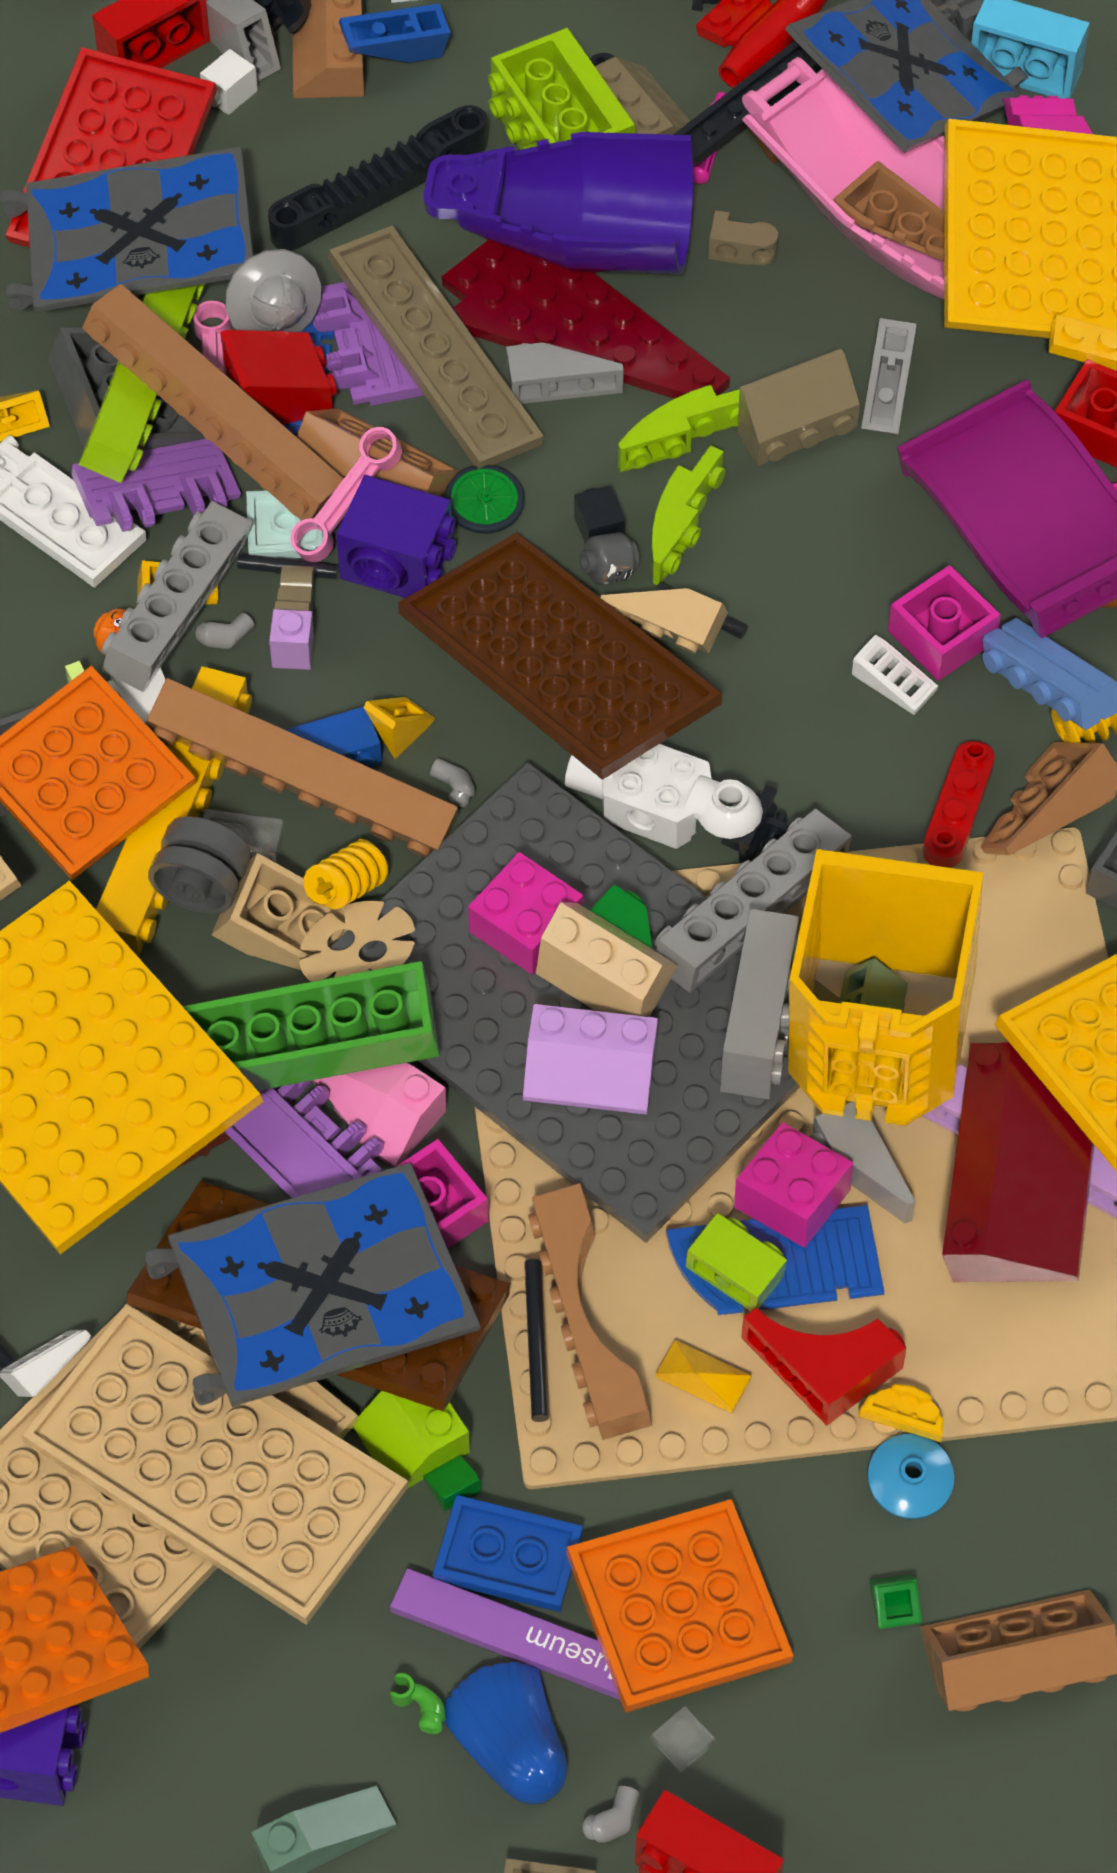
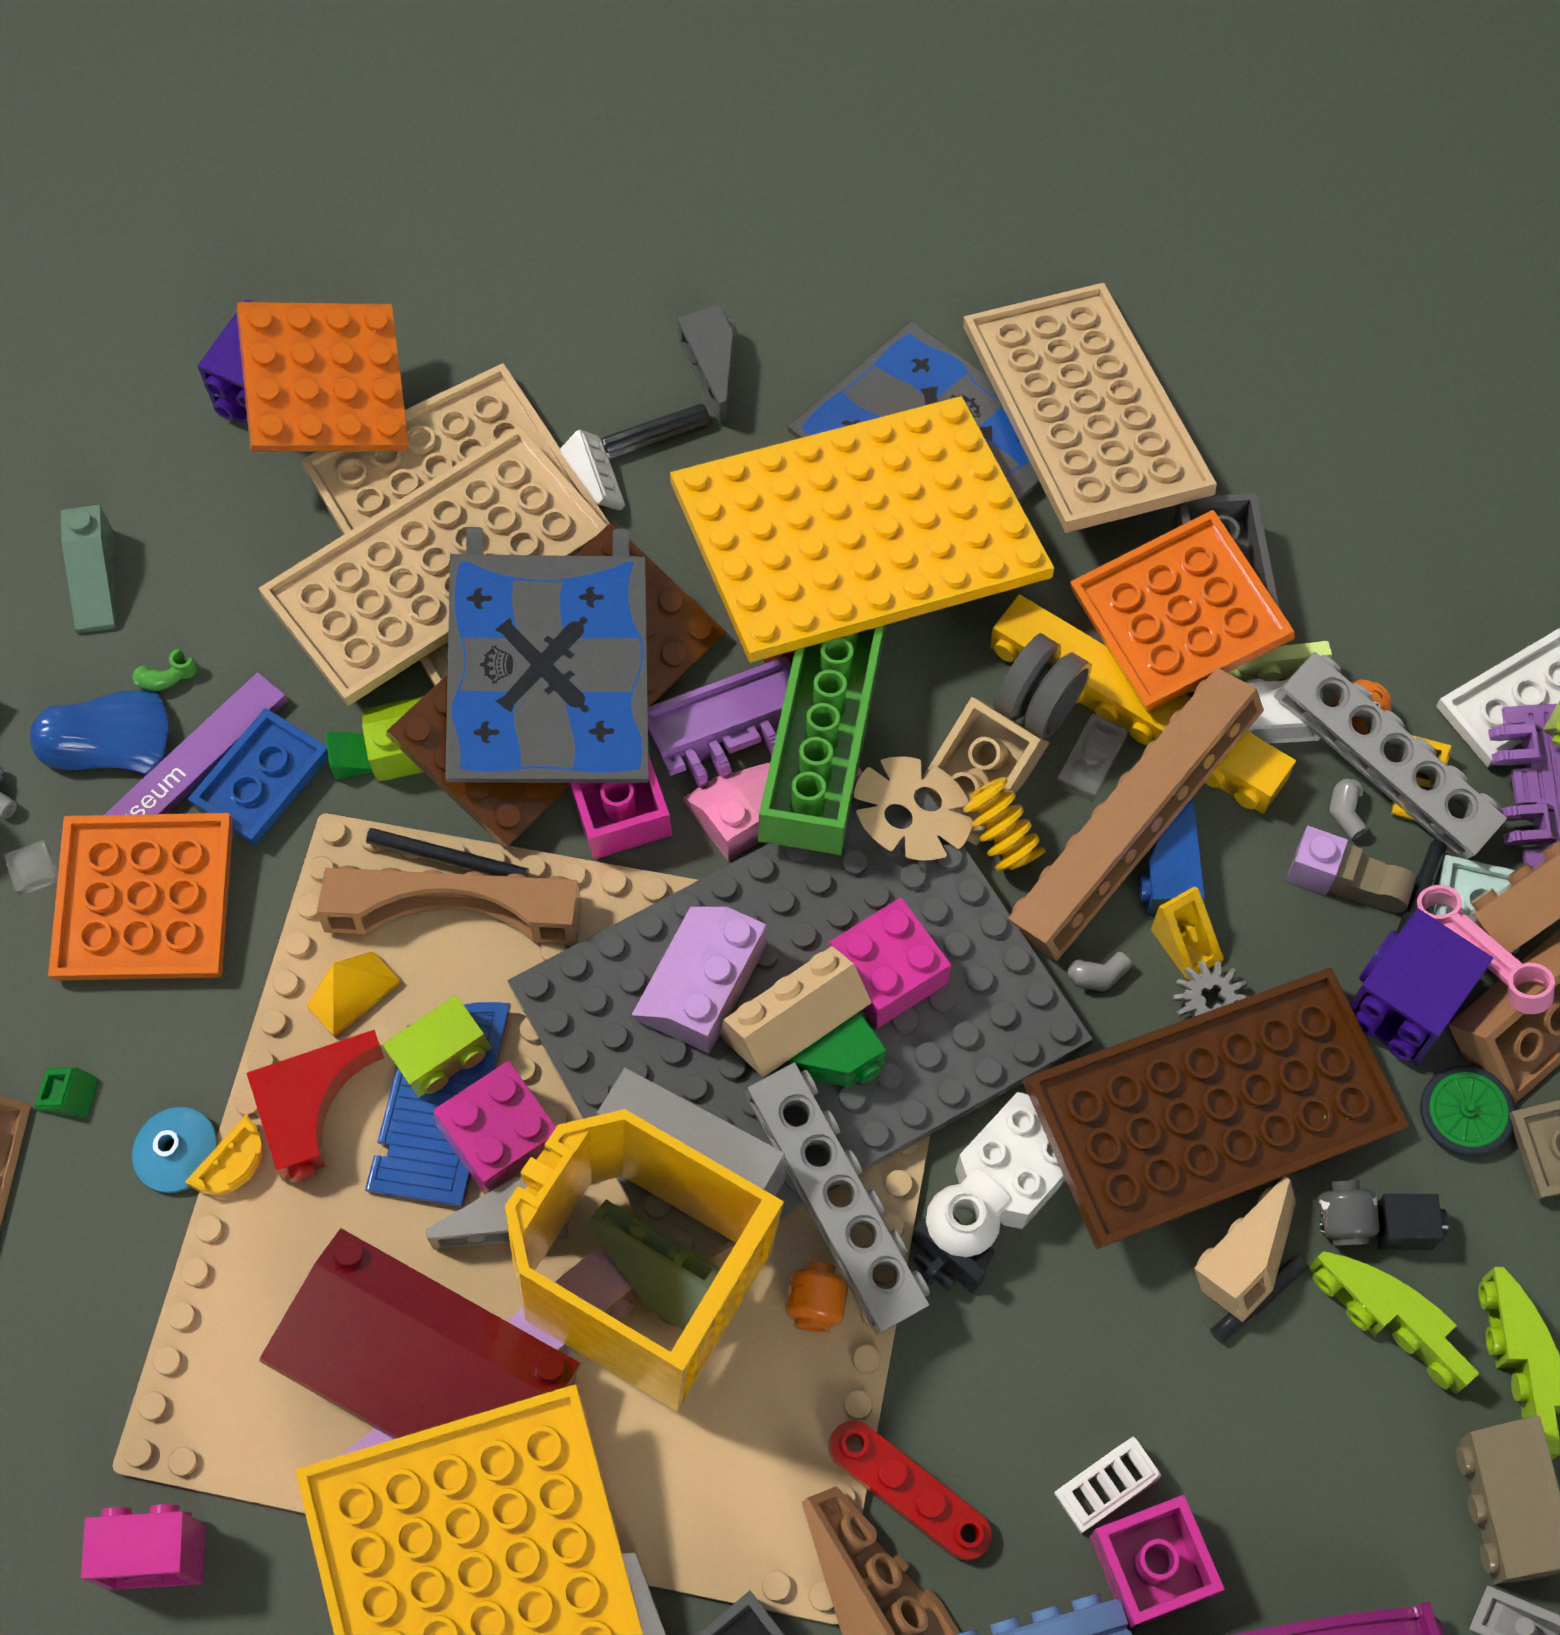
camera: 110 degrees right, 5 degrees up
none -> light grey gear [1173,961,1250,1017]

